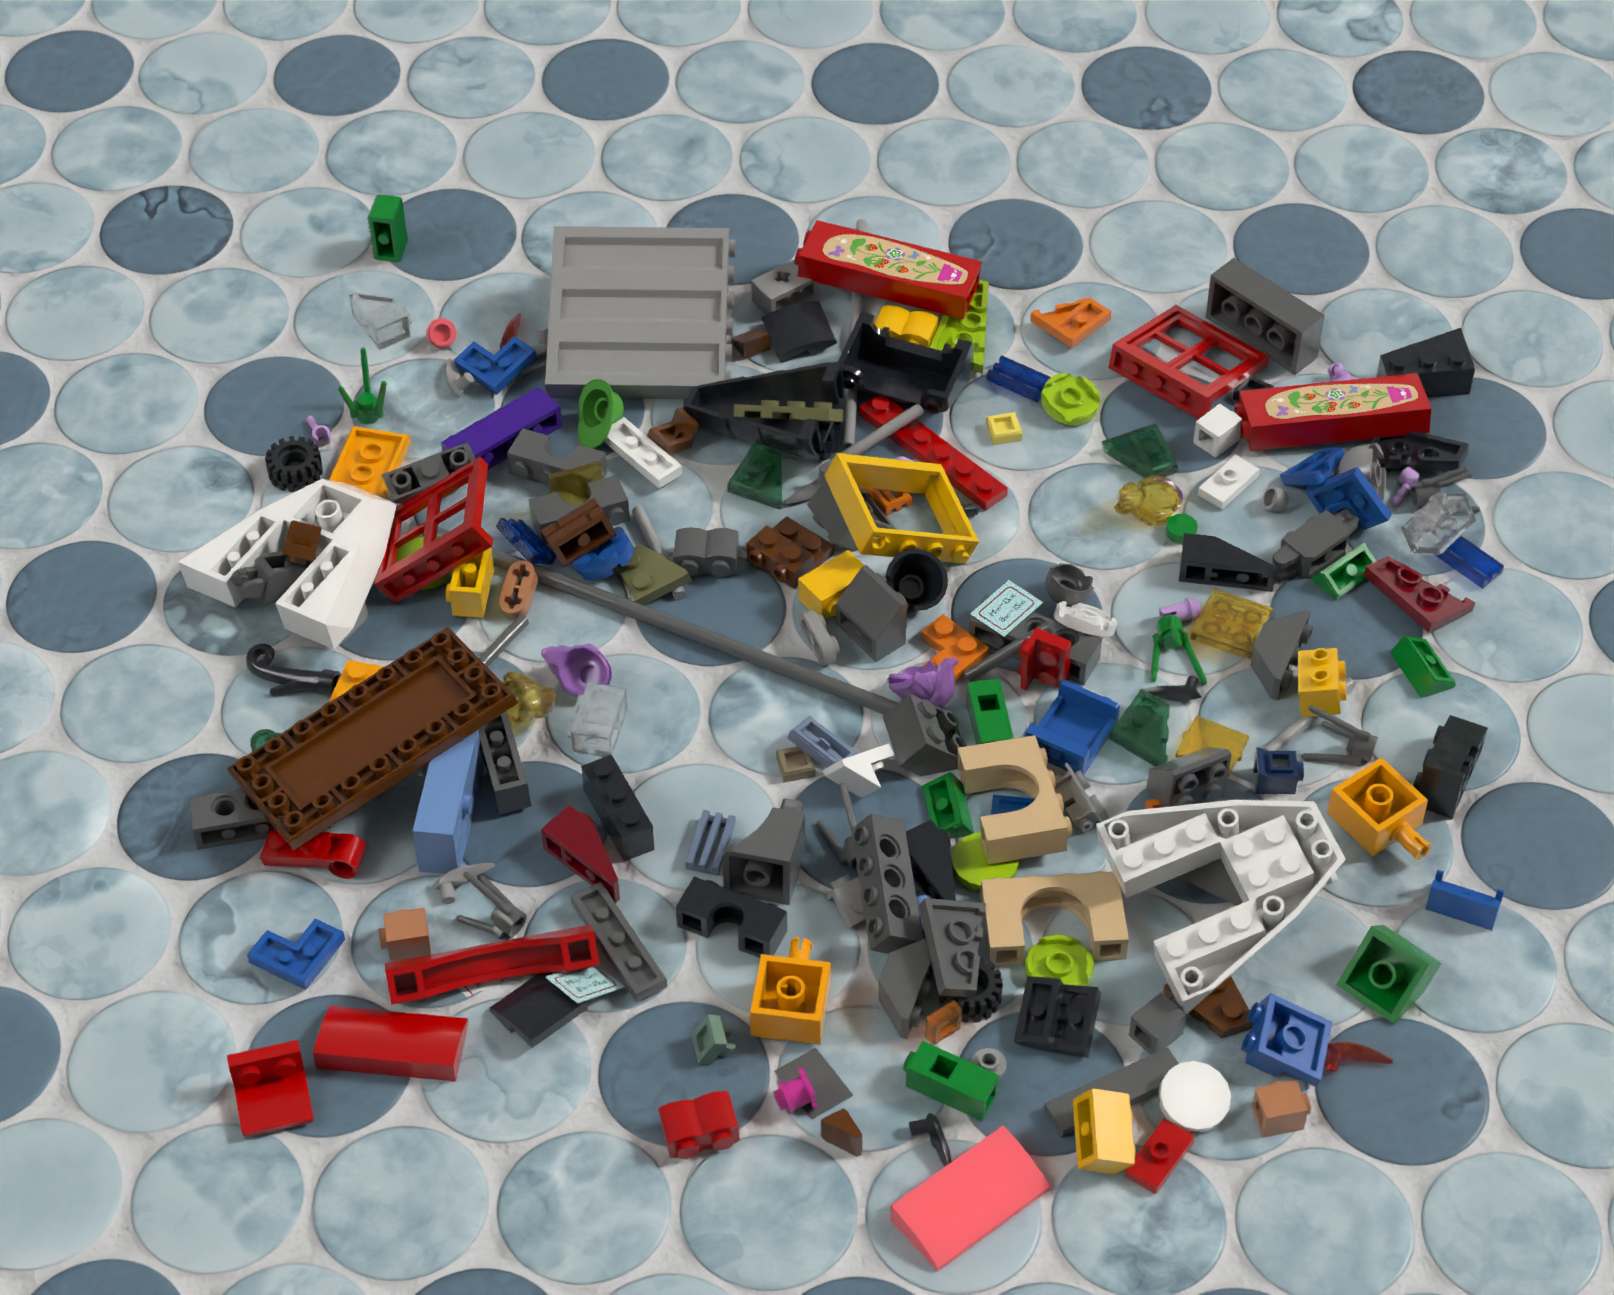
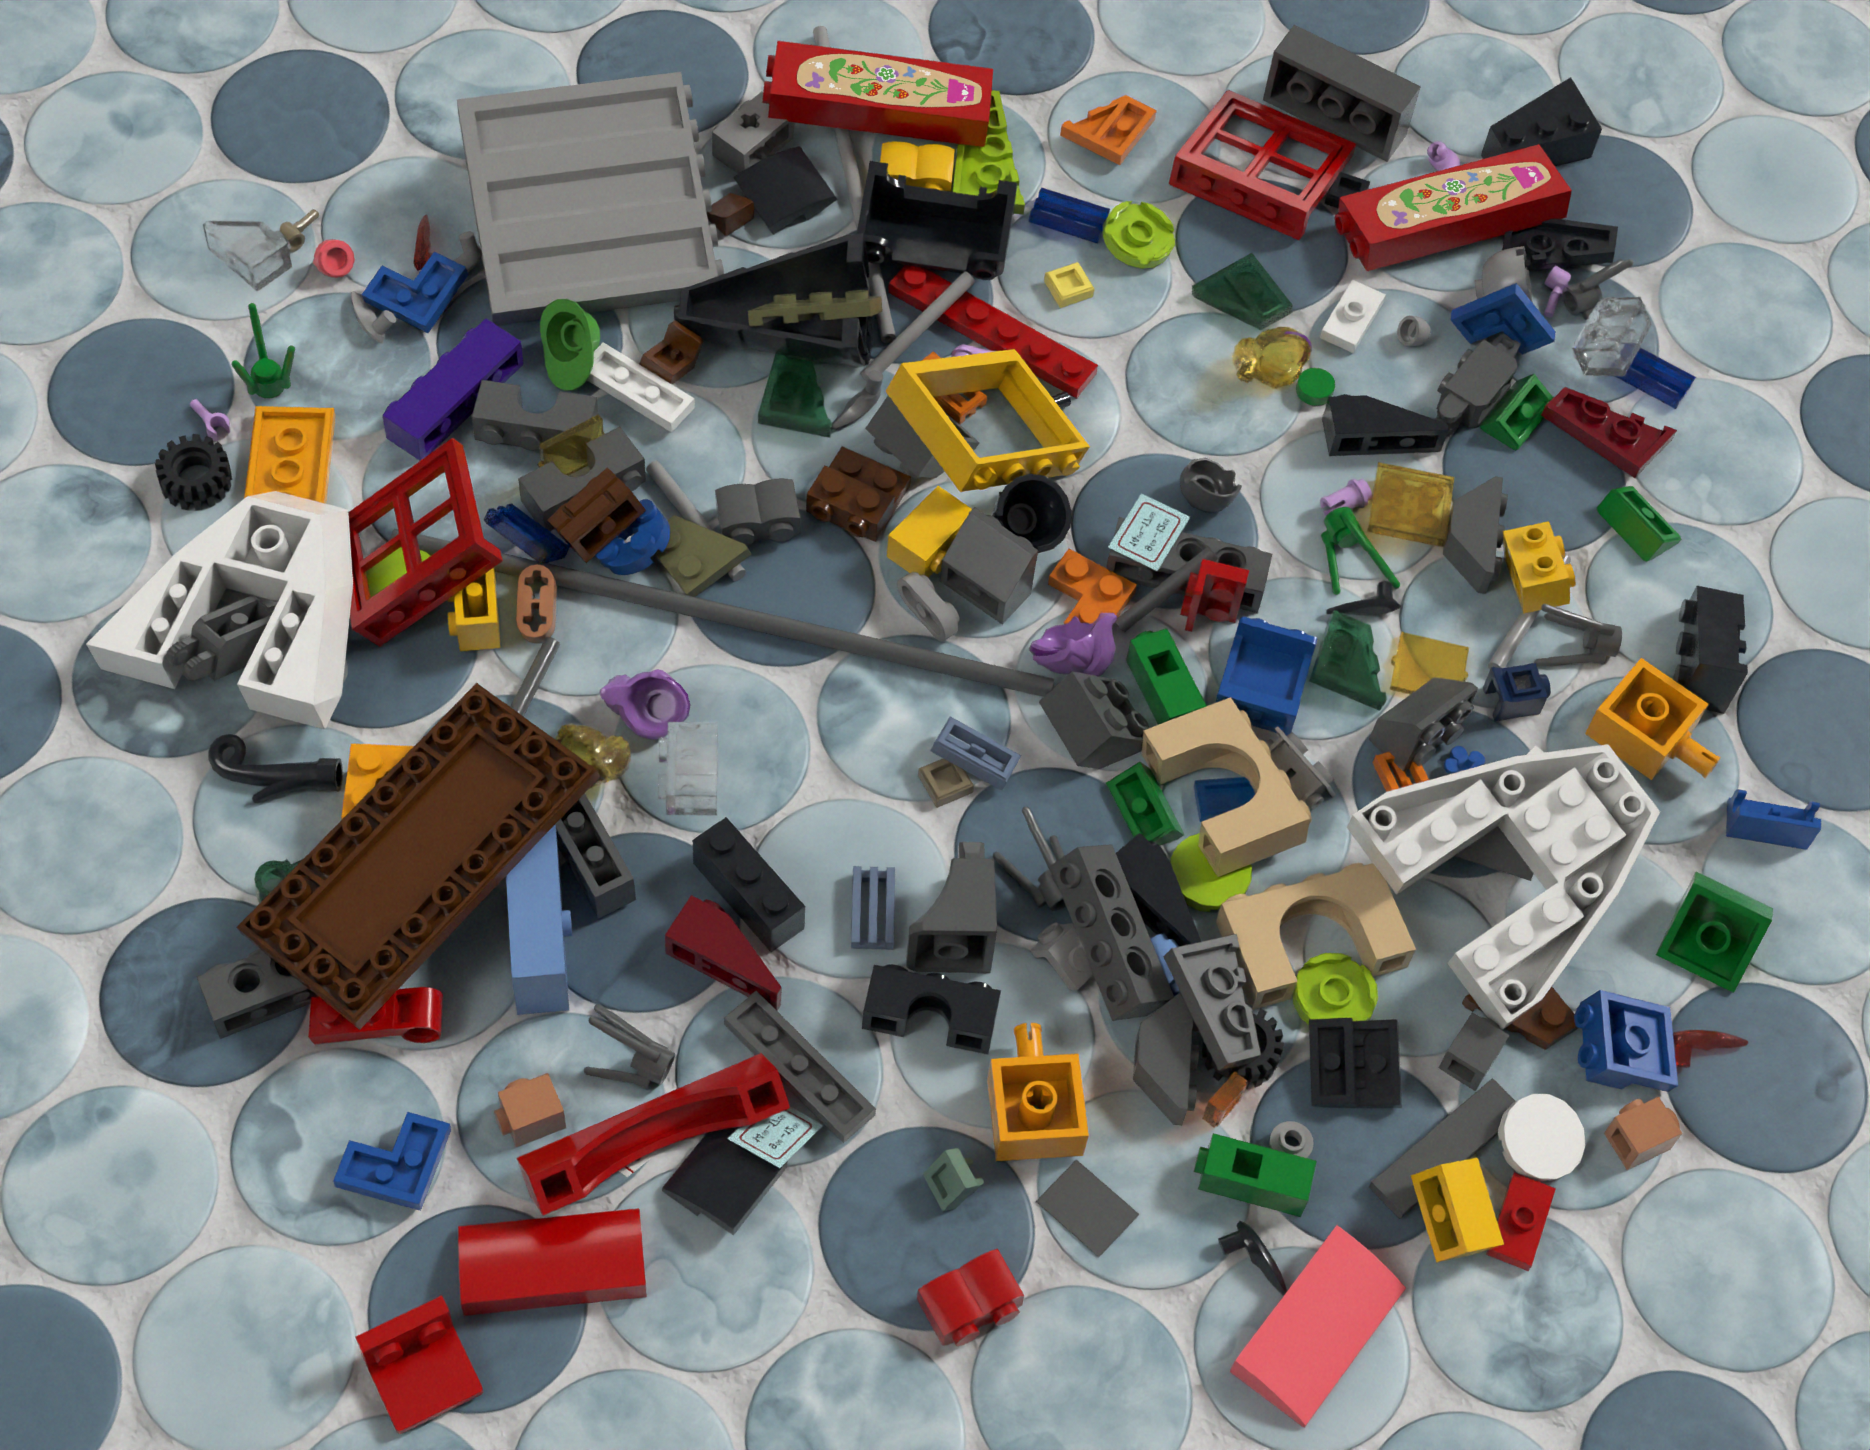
camera: 20 degrees left, 10 degrees up
reddish brown bracket [283,520,322,565] -> none
green brick [367,194,408,262] -> none
dark grey slope [382,442,476,503] -> none
light grey bar [432,863,495,904] -> none
dark pink brick [773,1068,818,1115] -> none
reddish brown slope [821,1108,862,1157] -> none
white slope [823,743,894,797] -> none
white tile [1054,601,1117,637] -> none
white brick [1193,404,1243,458] -> none
blue wing [1280,447,1345,488] -> none
none -> dark tan hand [279,209,319,252]

